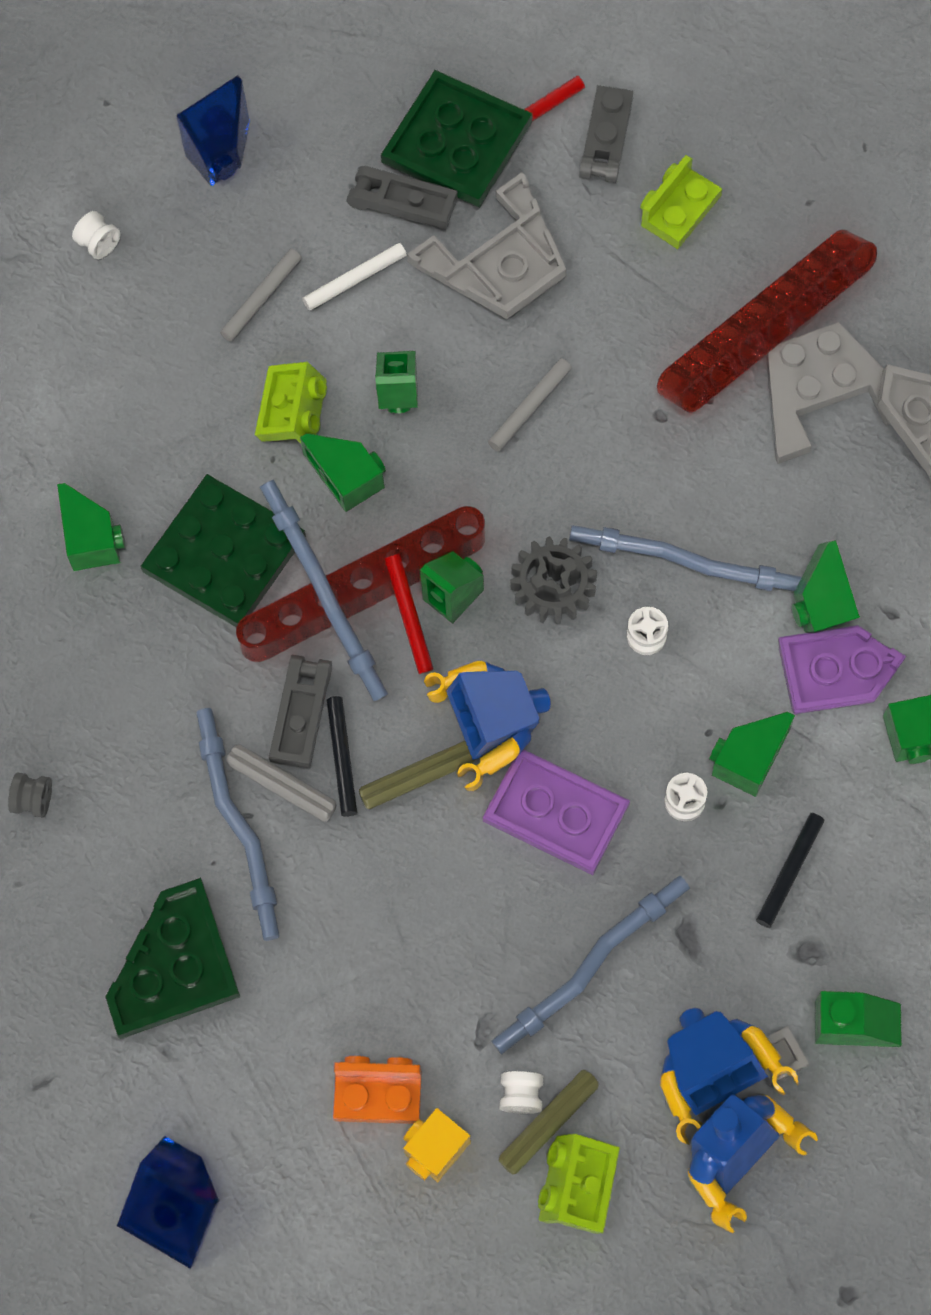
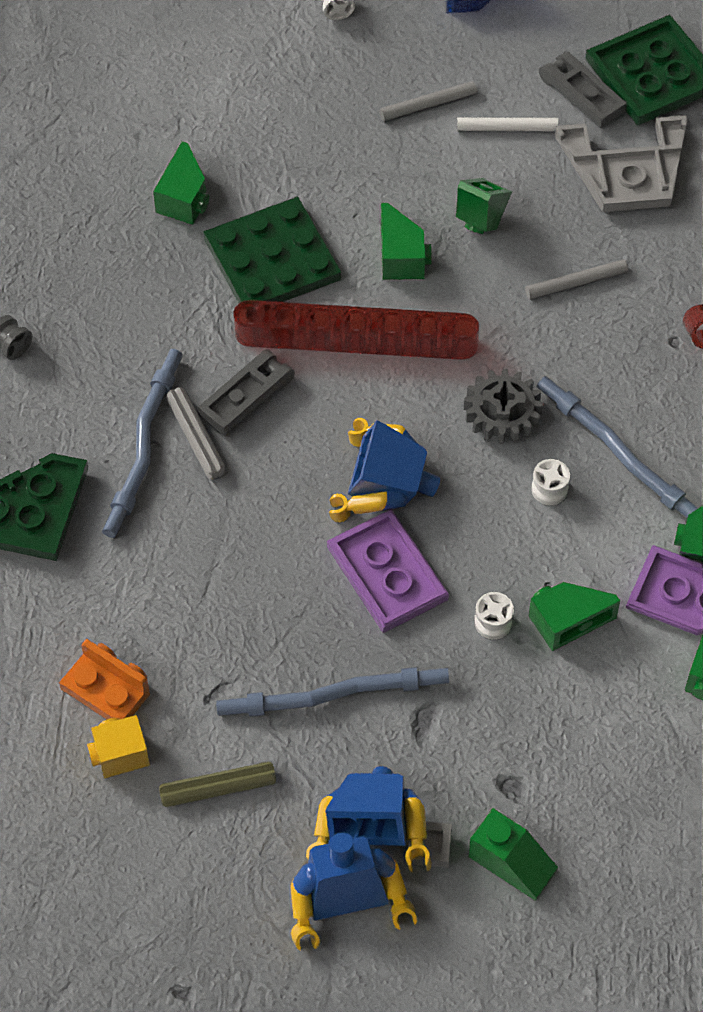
camera: 30 degrees right, 10 degrees down
lime bracket [255,362,327,443] -> none
sand blue bar [260,479,388,701] -> none
black bar [327,696,357,817] -> none
olive axle [359,741,475,809] -> none
red bar [384,553,434,674] -> none
green slope [420,551,484,624] -> none
white wheel [499,1071,543,1114] -> none
lime bracket [538,1134,620,1234] -> none
black bar [756,813,825,928] -> none

